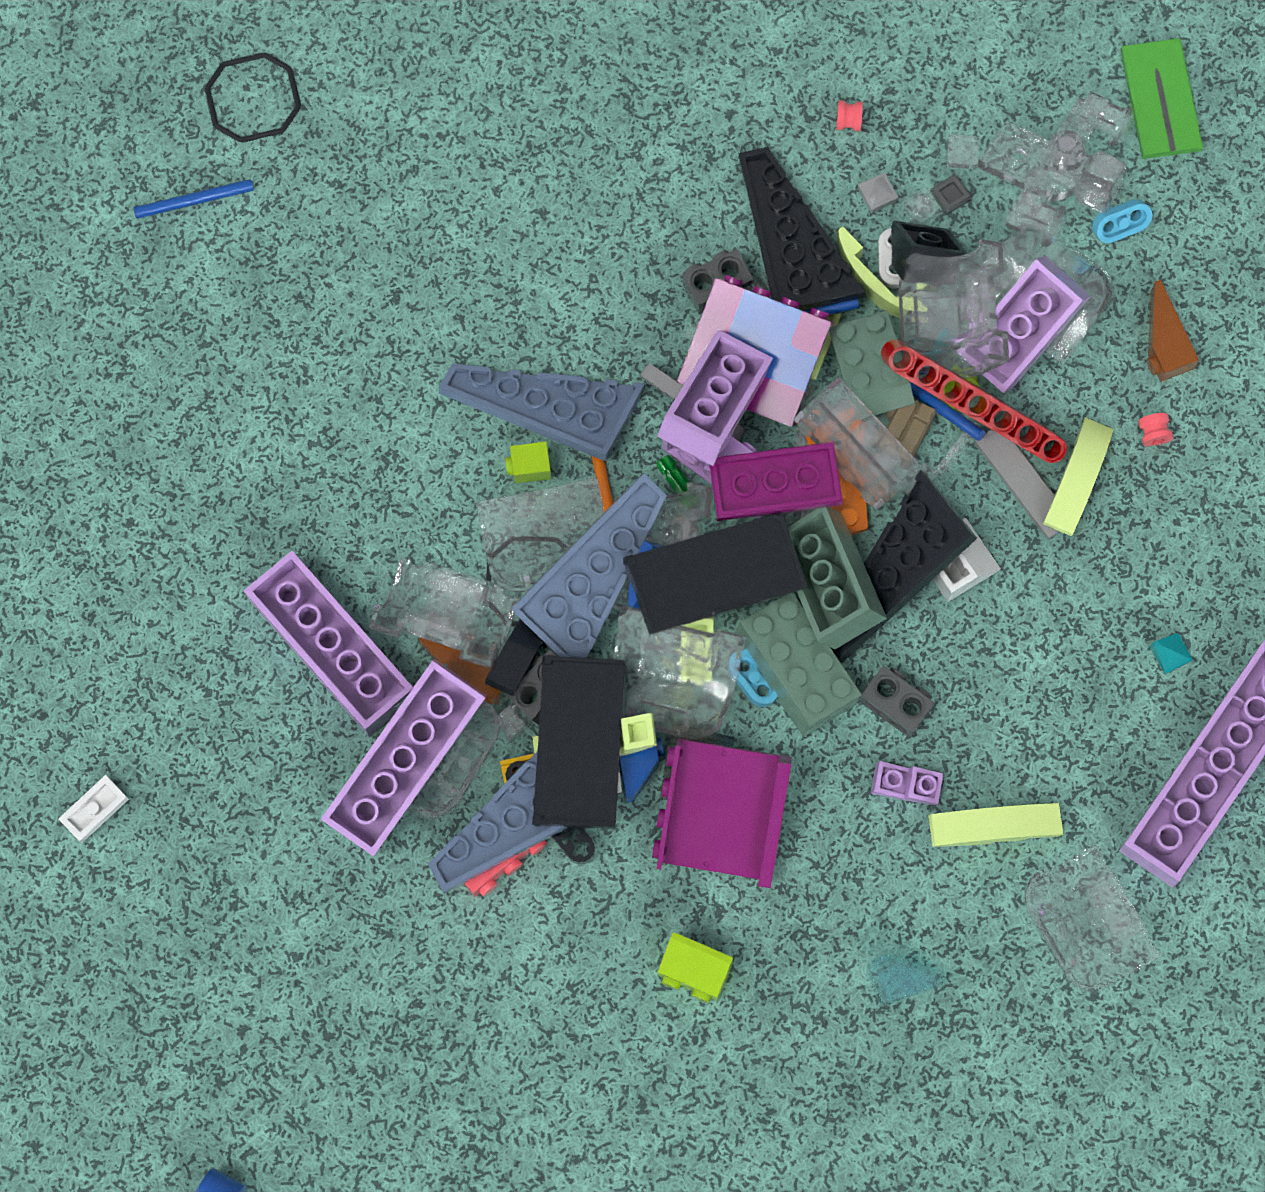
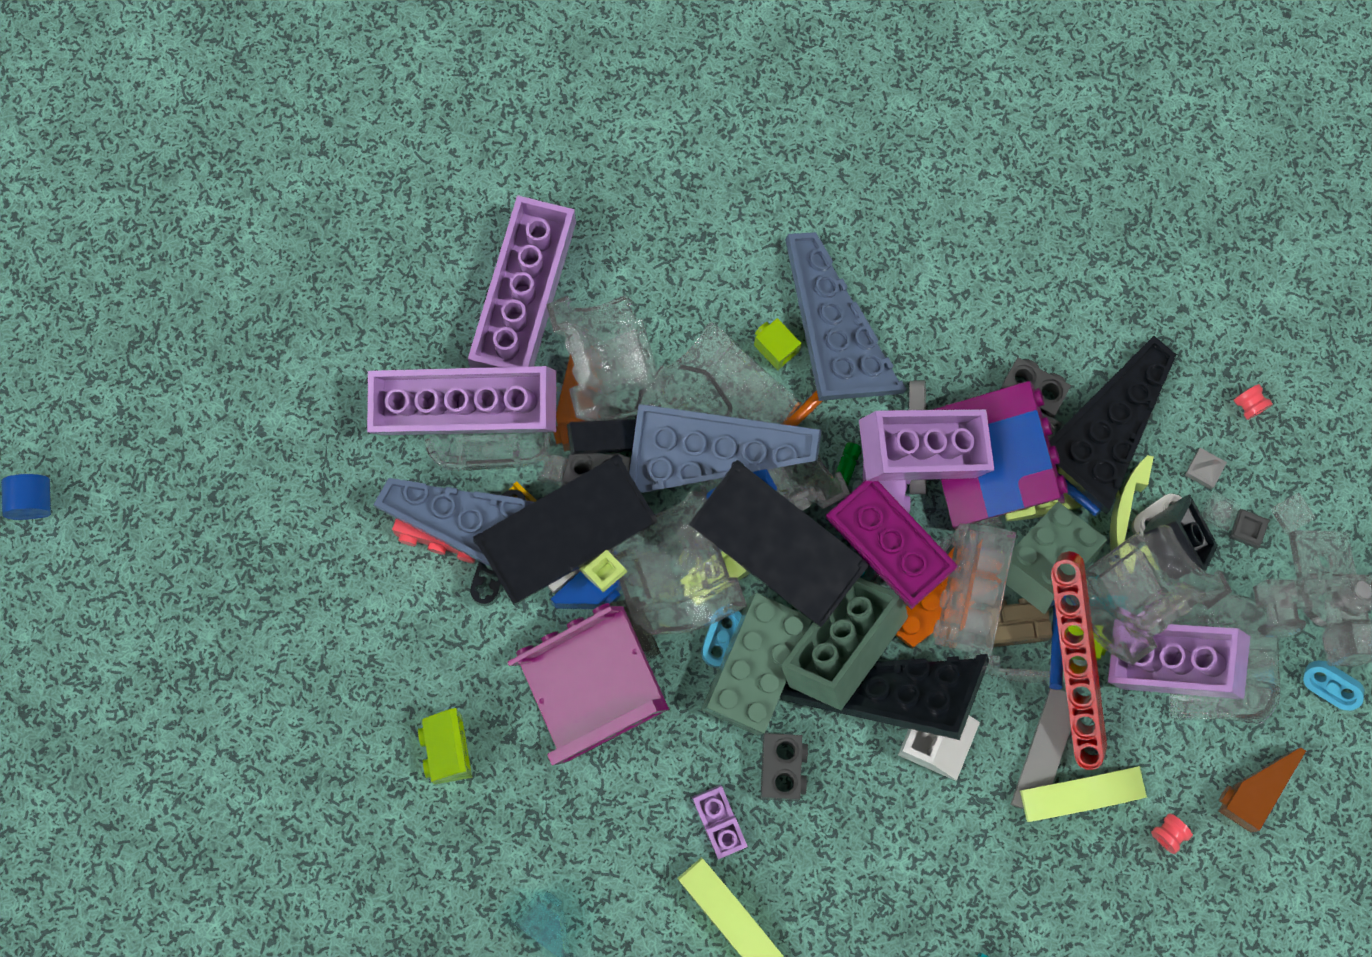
camera: 50 degrees right, 0 degrees up
white plate [58,775,129,843] -> none

